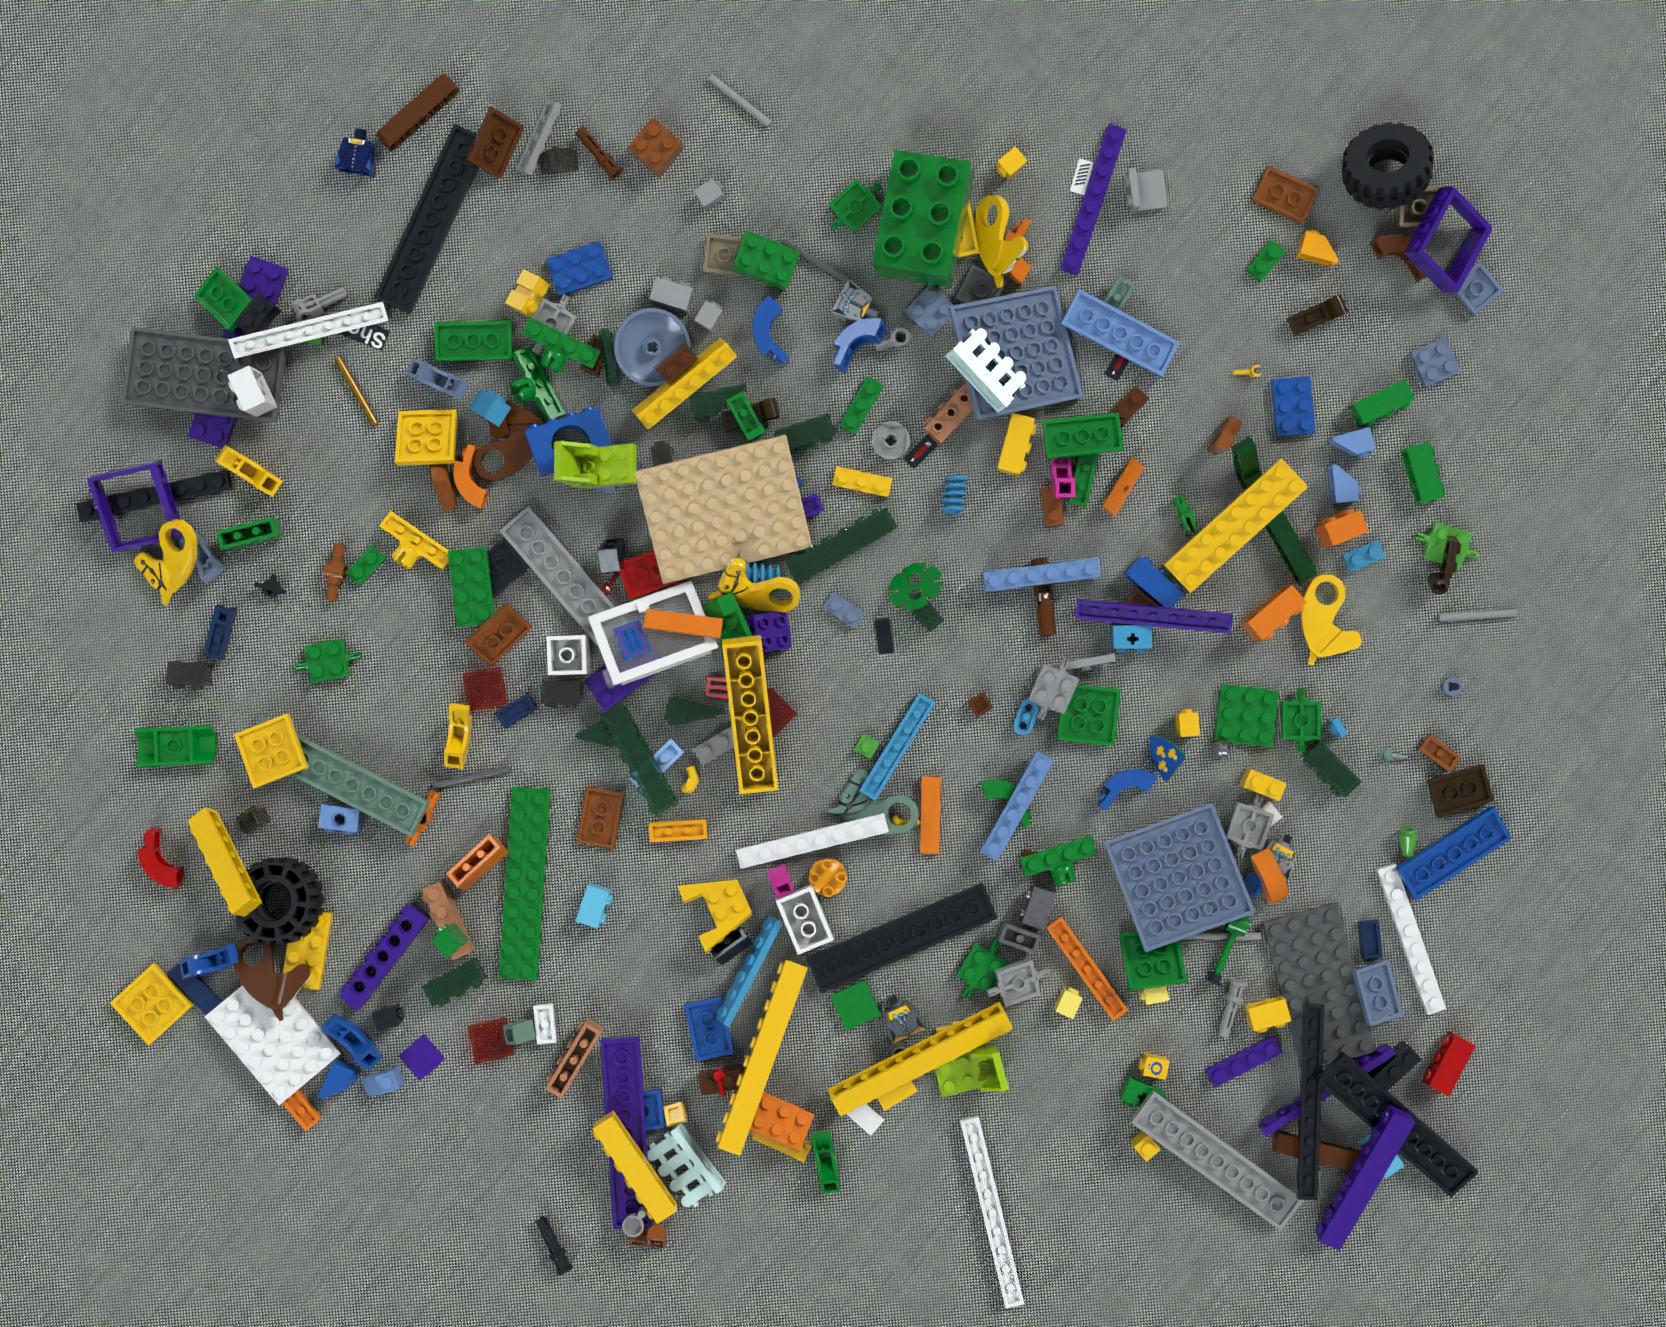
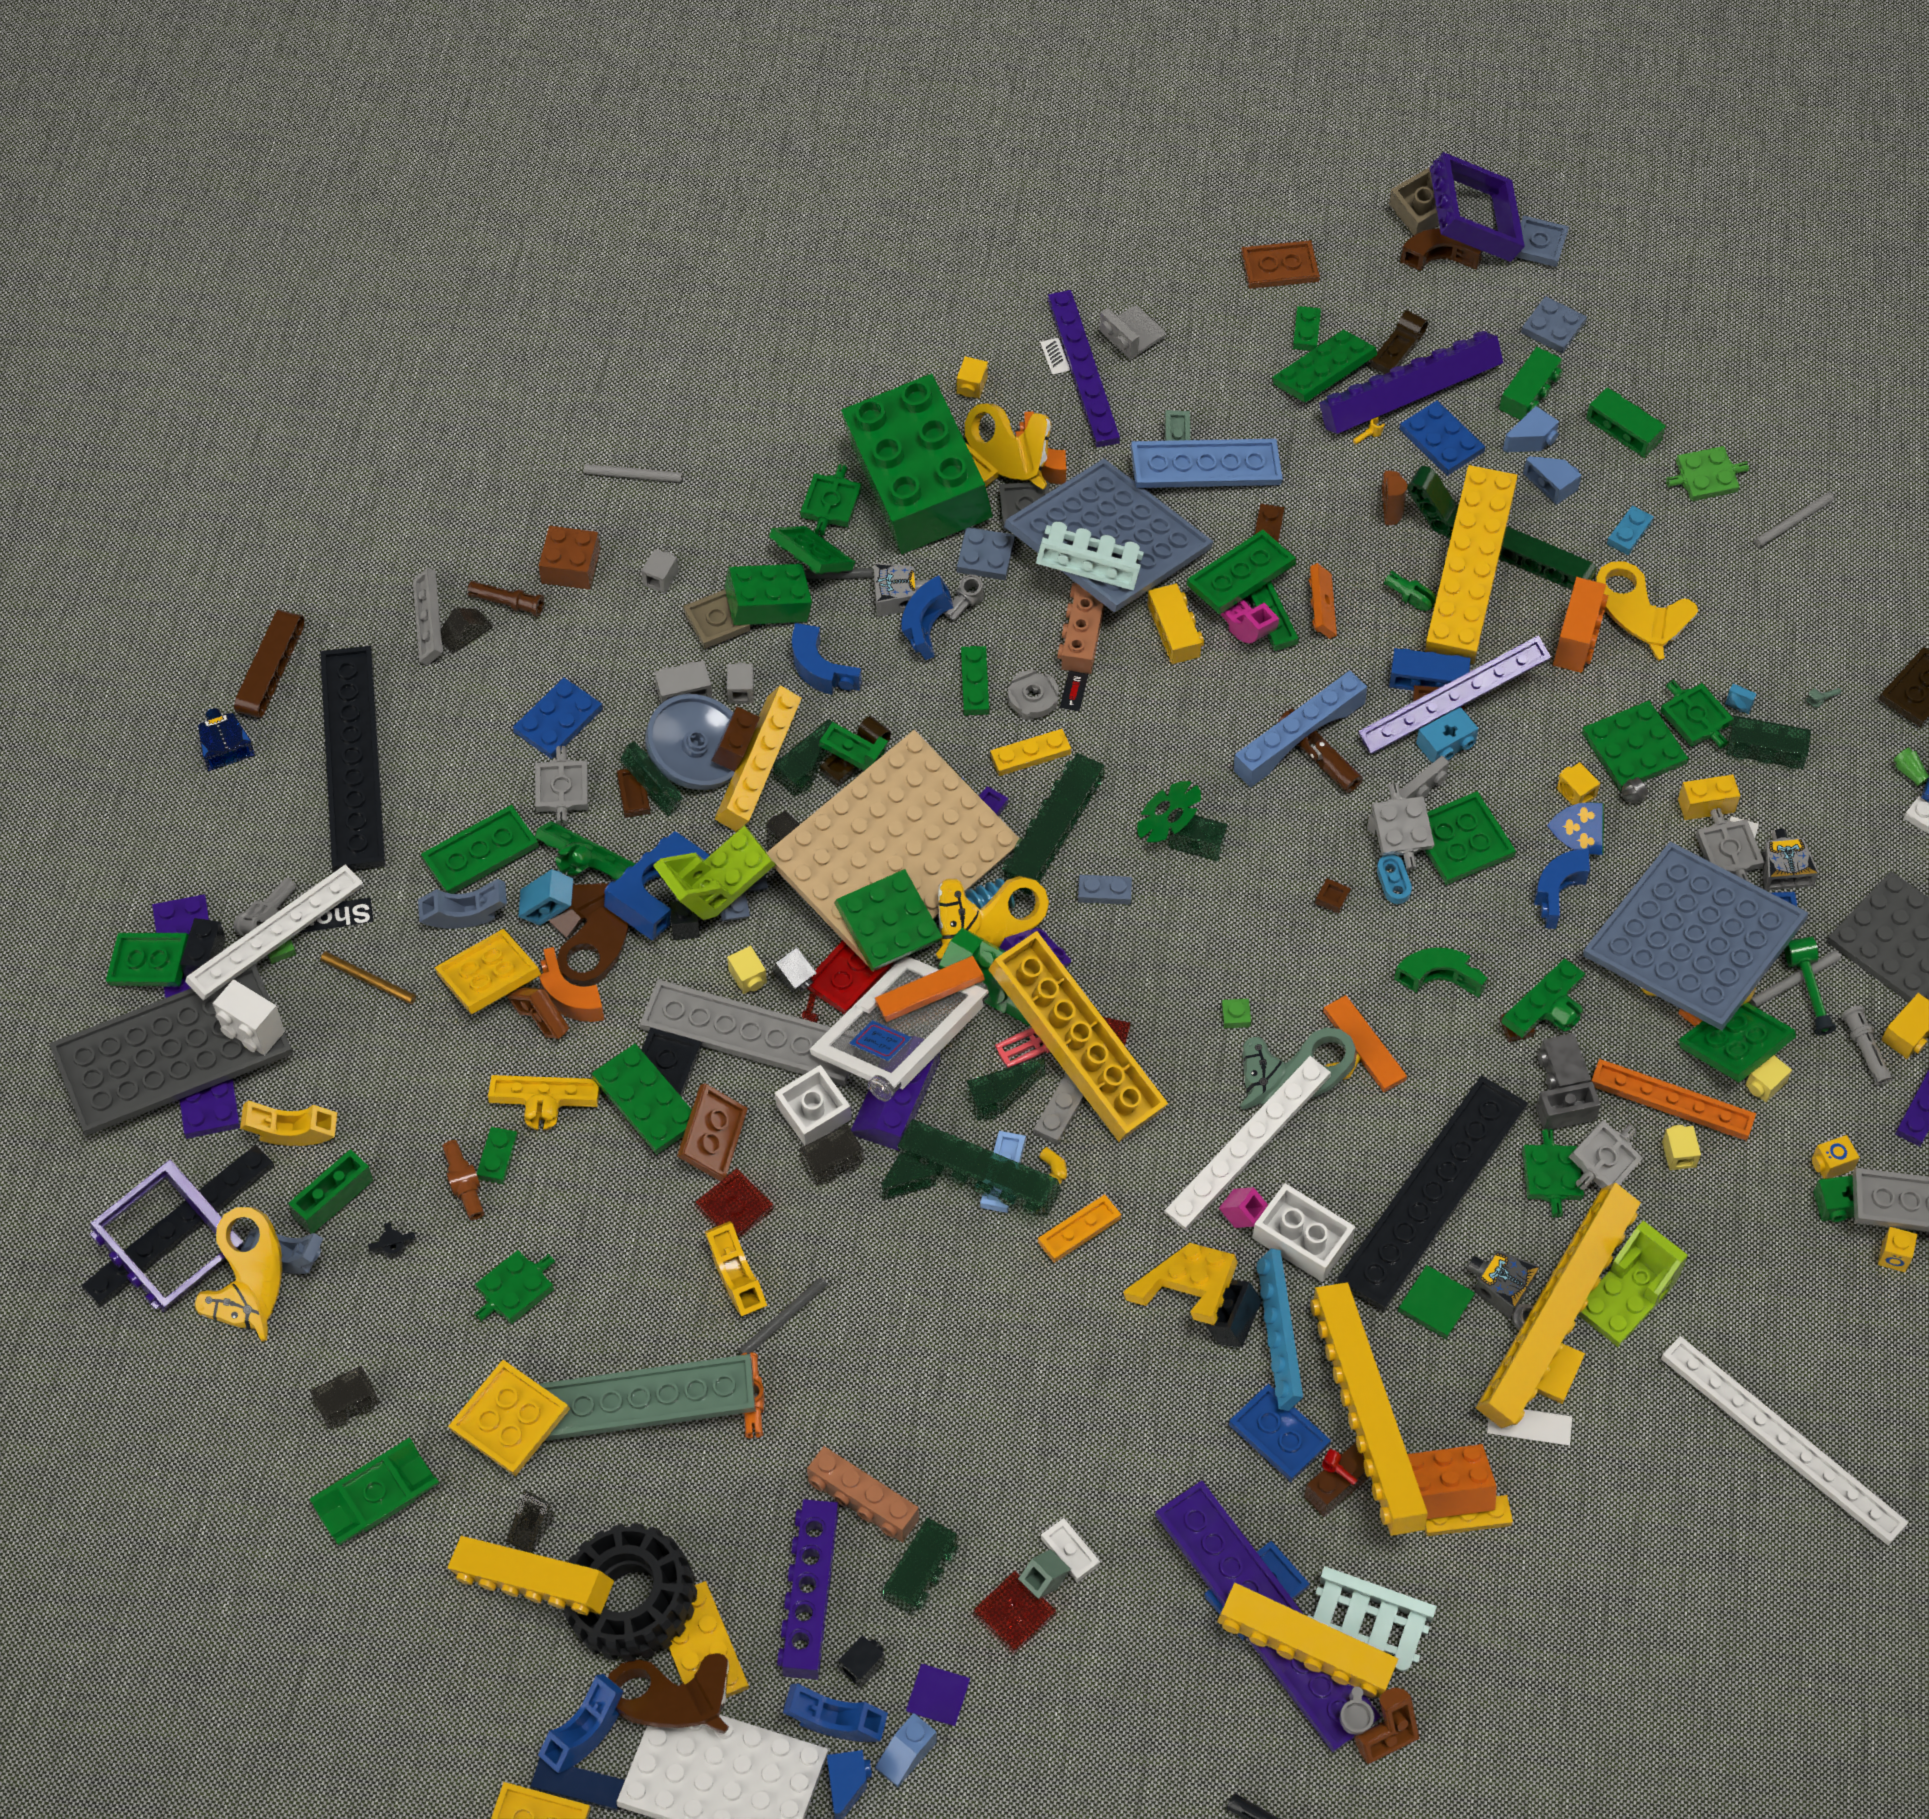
camera: 30 degrees left, 30 degrees down
red arch [138,828,183,888] -> none
dark blue plate [203,604,237,660] -> none
medium blue brick [318,803,364,835] -> none
green brick [431,922,469,958] -> none
orange brick [446,834,508,891] -> none
reddish brown plate [466,107,525,179] -> none
dark blue tile [495,693,538,729] -> none
green plate [498,786,551,981] -> none
yellow brick [505,269,550,318] -> none
green plate [522,317,601,373] -> none
nougat brick [545,1018,604,1099] -> none
medium azure brick [575,883,613,929] -> none
dark orange tile [576,786,625,849] -> none
yellow plate [663,1102,687,1127] -> none
clear green brick [774,413,836,455] -> none
light orange dish [809,858,847,897] -> none
green arch [811,1130,841,1195] -> none
dark azure plate [859,693,935,801] -> none
black sticker [874,618,894,654] -> none
dark azure piece [941,475,970,516] -> none
medium blue arch [980,749,1054,861] -> none
dark orange plate [1041,487,1064,526] -> none
black sticker [1104,354,1129,381] -> none
orange arch [1251,848,1289,905] -> none
light orange slope [1296,230,1339,267] -> none
orange brick [1314,509,1369,549] -> none
black tyre [1342,122,1434,210] -> none
dark orange plate [1417,734,1461,772] -> none
dark brown plate [1427,535,1461,595] -> none
sand blue tile [1442,677,1463,696] -> none
none -> light yellow brick [727,946,767,994]
none -> green plate [769,526,855,574]
none -> green plate [834,869,943,971]
none -> green plate [1272,330,1377,403]
none -> dark purple brick [1319,331,1504,434]

